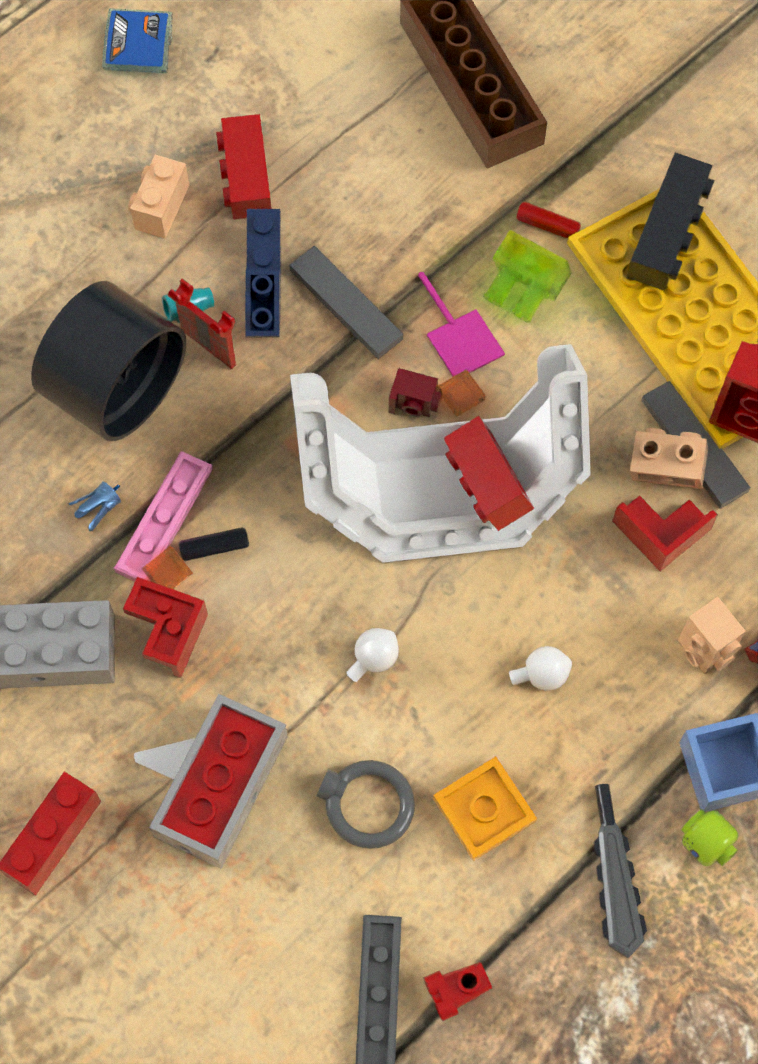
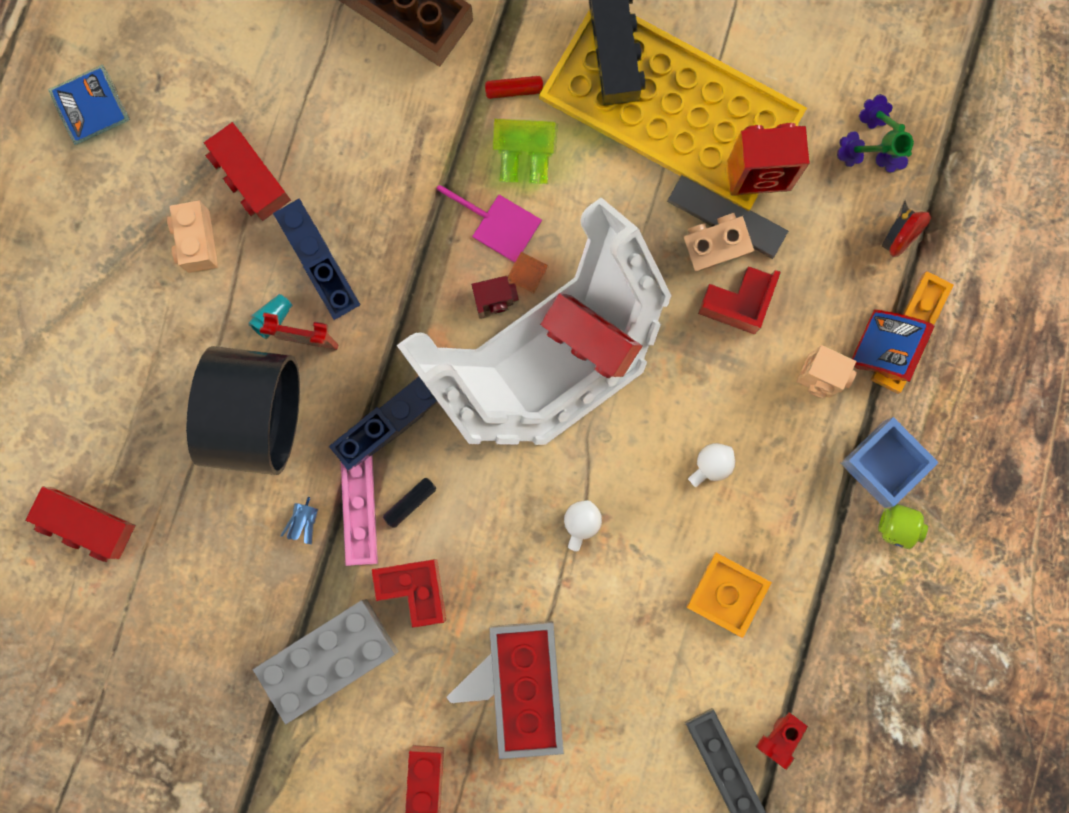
camera: 25 degrees left, 15 degrees up
clear orange tile [141,546,193,589] -> none
dark grey tile [289,245,403,359] -> none
dark grey piece [317,760,415,849] -> none
dark grey sword [594,784,647,958] -> none
none -> dark blue slope [329,376,438,471]

